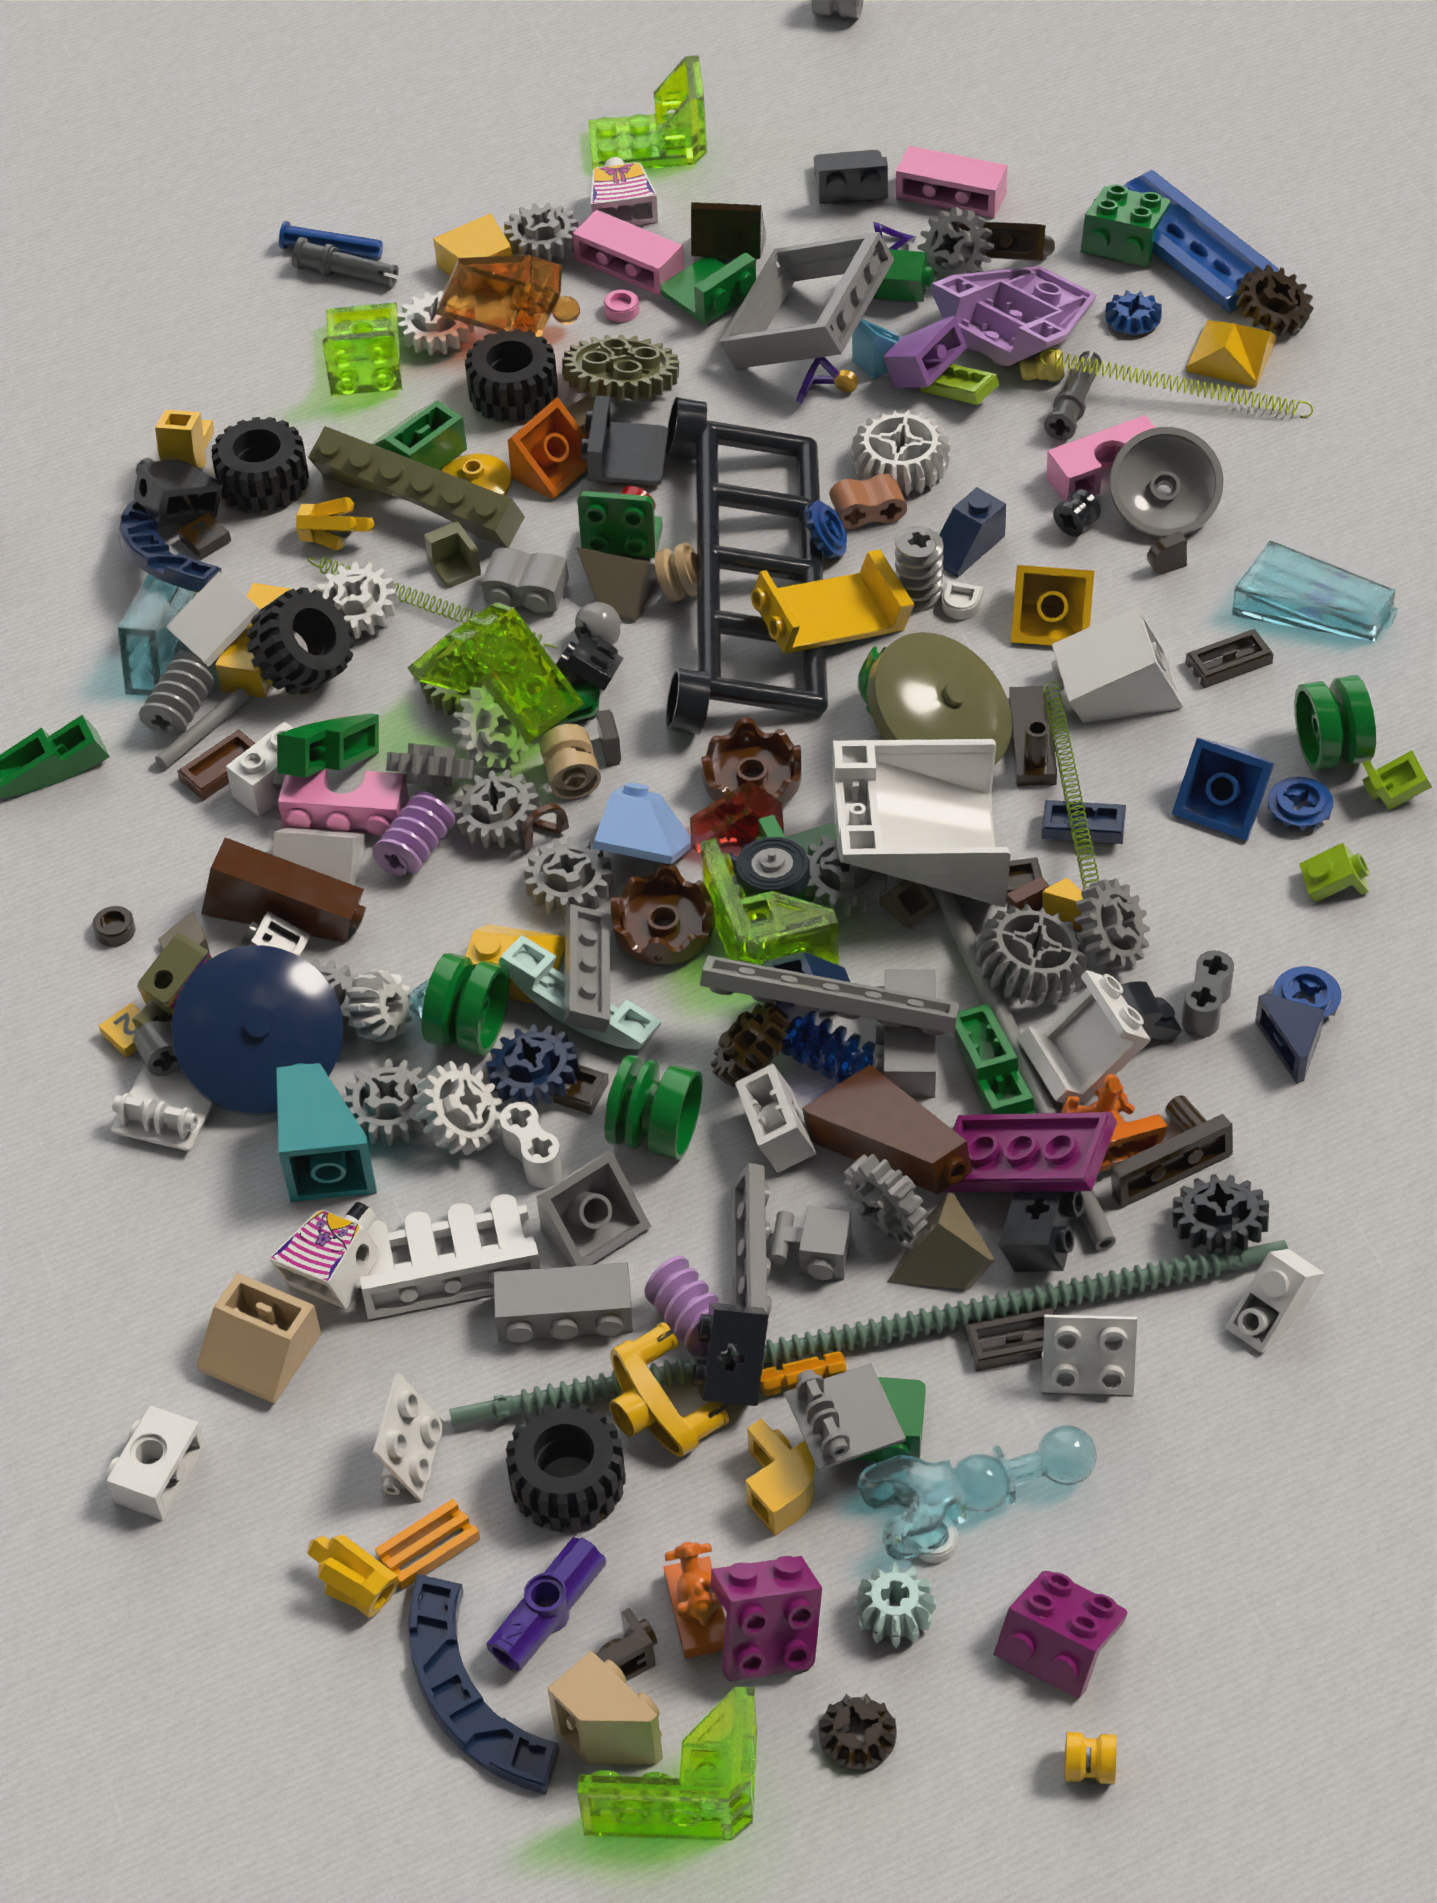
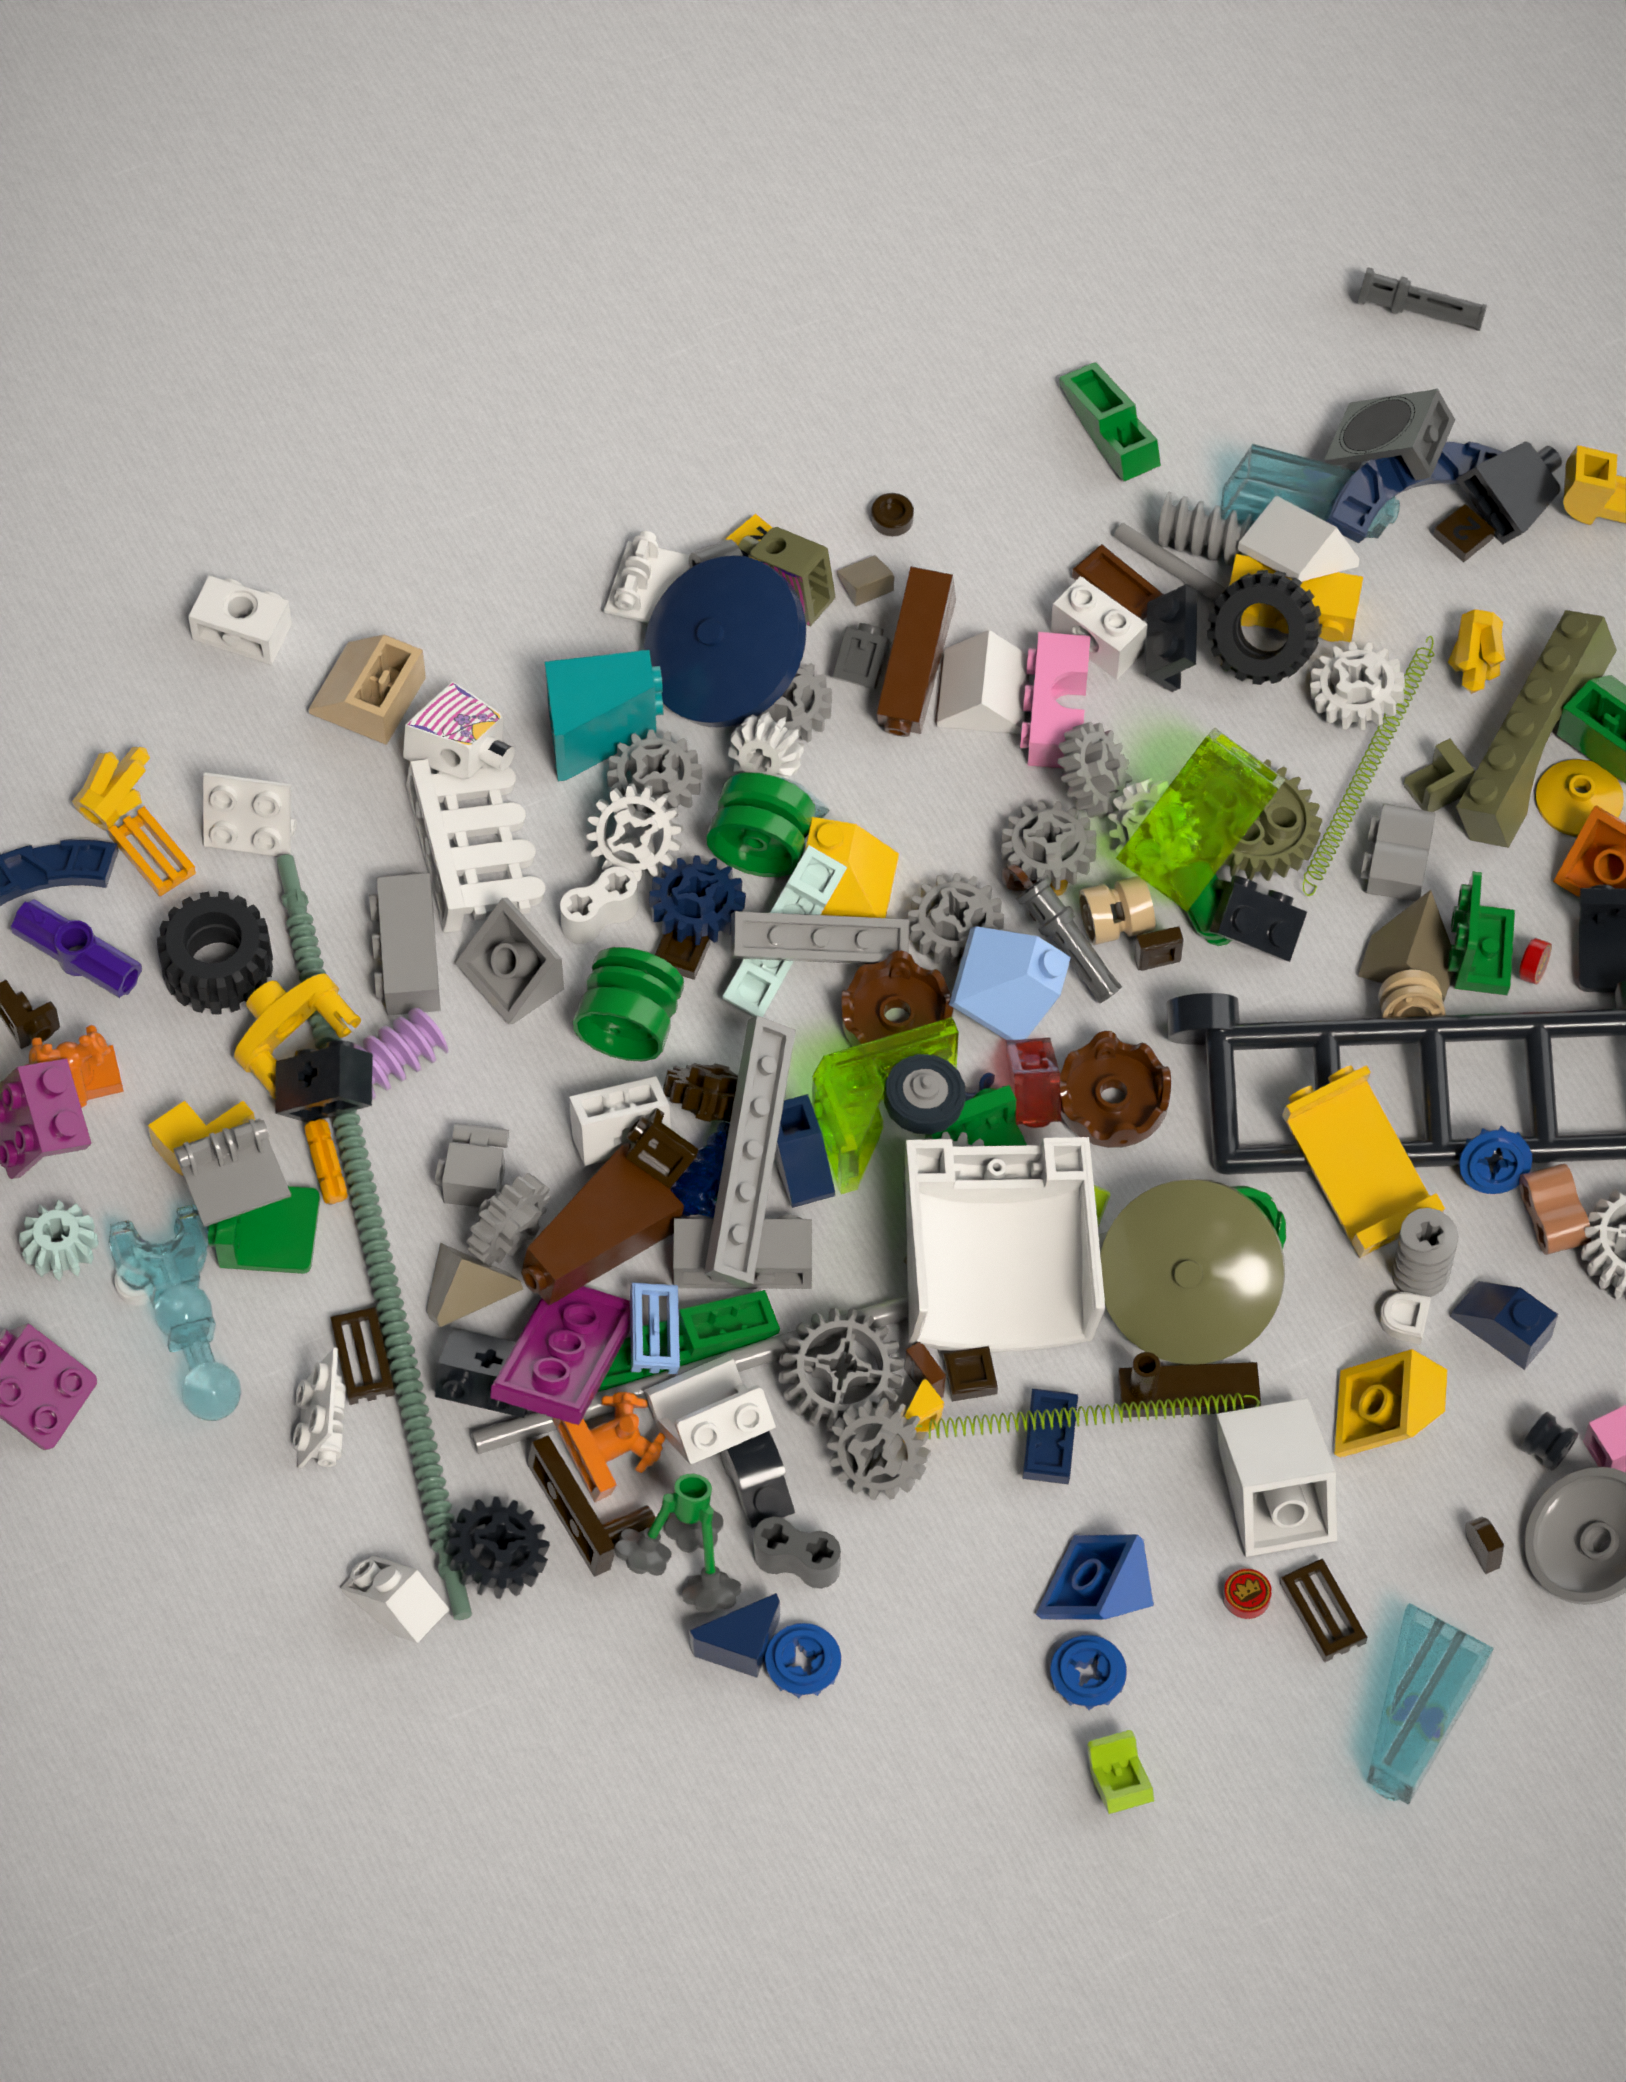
camera: 85 degrees right, 10 degrees up
black tyre [211,417,309,513] -> none
green slope [277,713,379,778] -> none
lavender piece [372,791,456,877] -> none
light grey piece [574,602,622,645] -> none
light grey plate [731,1162,772,1318] -> none
green wheel [1294,675,1376,771] -> none
lime bracket [1299,842,1370,903] -> none
none -> dark grey plant [614,1473,741,1613]
none -> dark brown bracket [626,1108,699,1189]
none -> light blue tile [630,1283,680,1374]
none -> dark grey pin [1016,875,1122,1004]
none -> black bracket [1145,584,1198,692]
none -> tile [1223,1569,1272,1619]
none -> dark grey panel [1324,389,1455,489]

